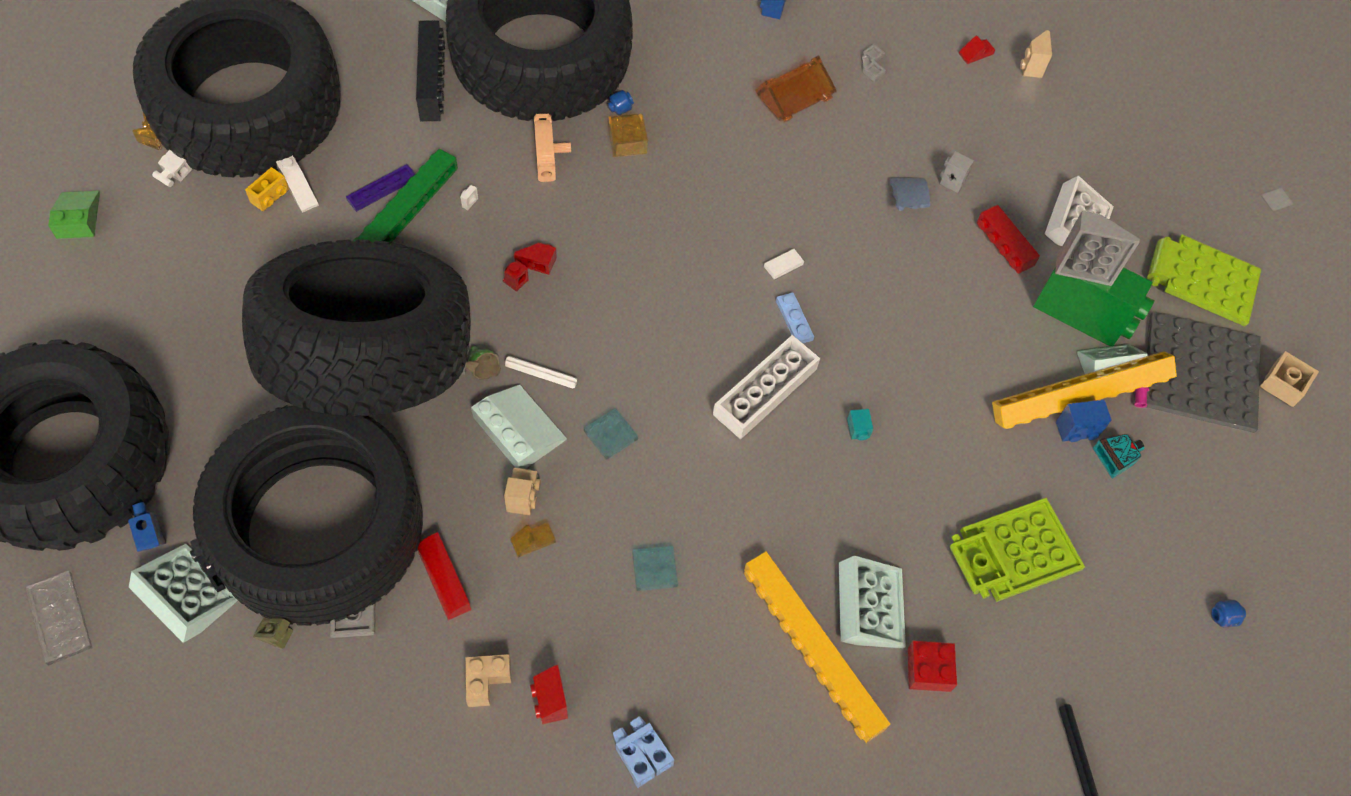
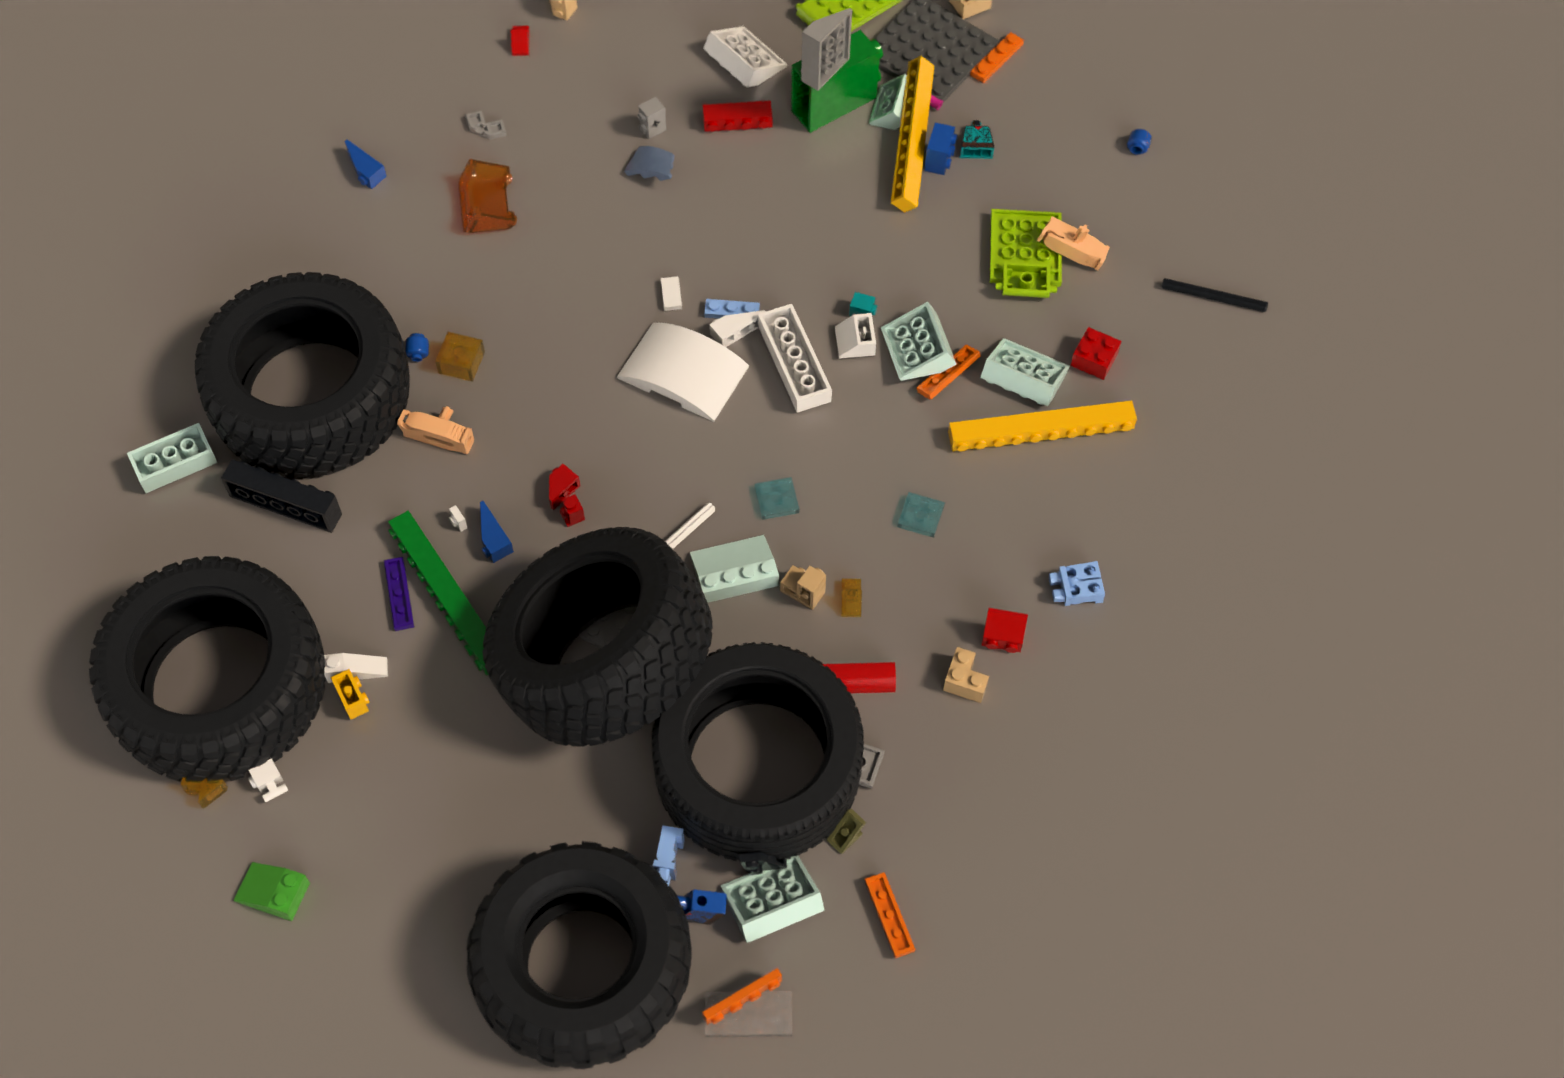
camera: 60 degrees left, 0 degrees up
none -> blue slope [480,501,514,563]
none -> white slope [617,323,749,422]
none -> light blue hips [653,825,685,886]
none -> orange plate [702,968,782,1025]
none -> white slope [710,310,766,347]
none -> white slope [835,313,876,359]
none -> orange plate [865,872,915,959]
none -> light aqua slope [881,302,956,381]
none -> orange plate [916,344,981,400]
none -> orange plate [970,32,1024,84]
none -> light nougat piece [1037,216,1110,271]

